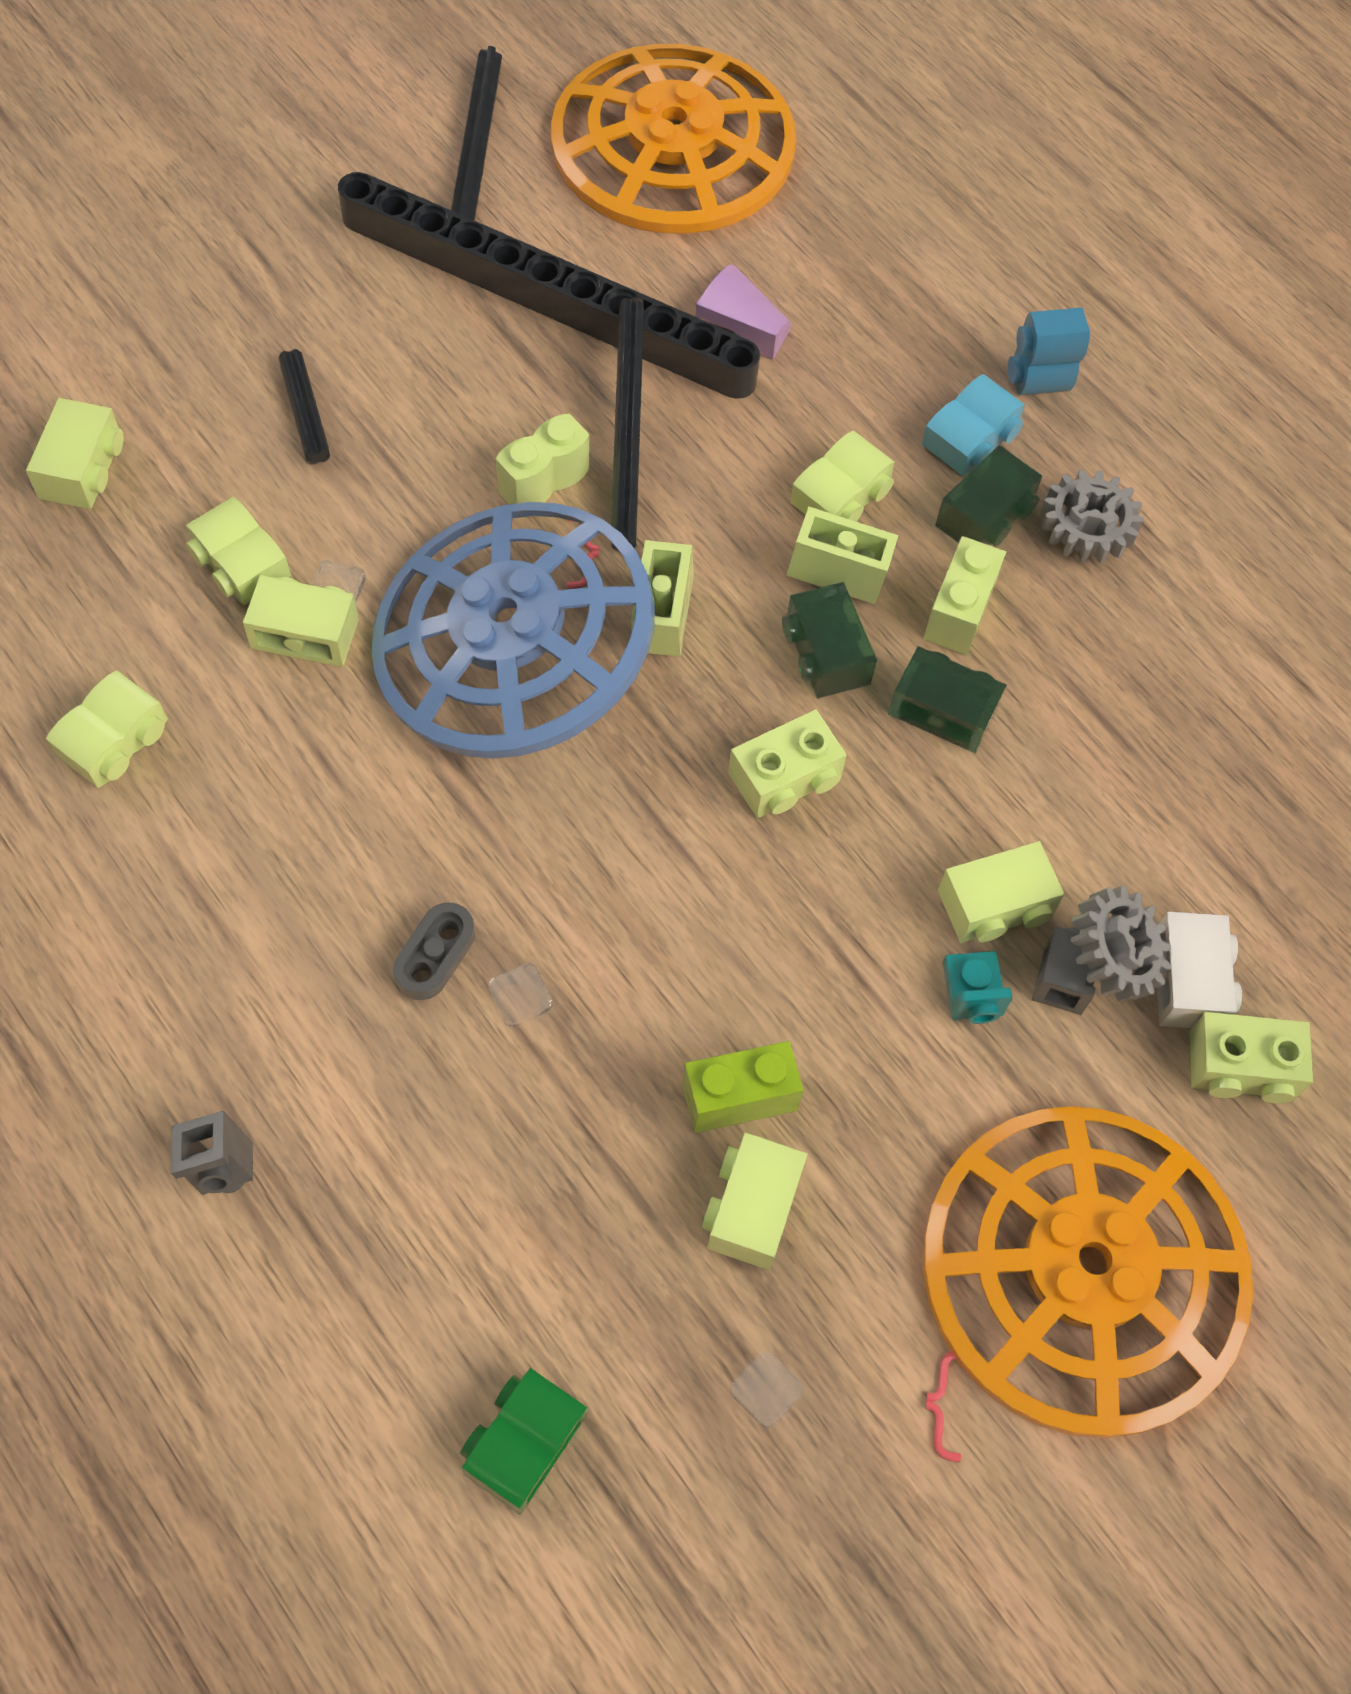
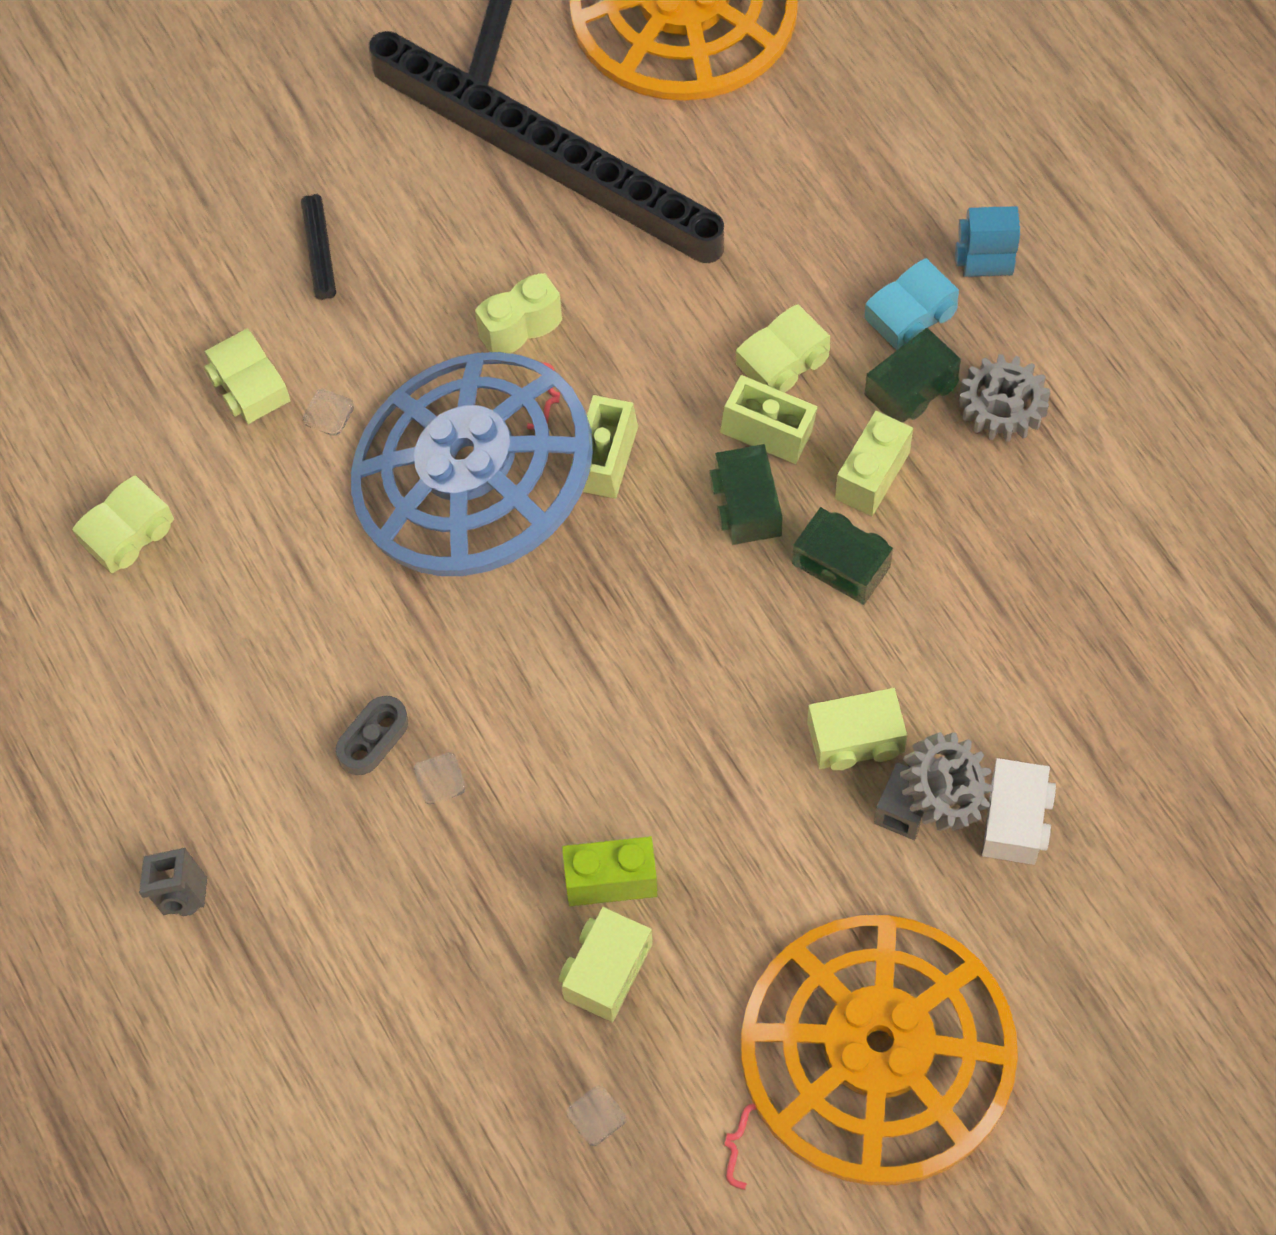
camera: 15 degrees right, 0 degrees up
yellowish green brick [26,398,124,509] -> none
yellowish green brick [243,575,359,667] -> none
green brick [460,1368,588,1515] -> none
black axle [611,298,644,551] -> none
lavender slope [695,264,792,359] -> none
yellowish green brick [728,709,847,819] -> none
teal bracket [943,951,1012,1024] -> none
yellowish green brick [1190,1012,1313,1103] -> none

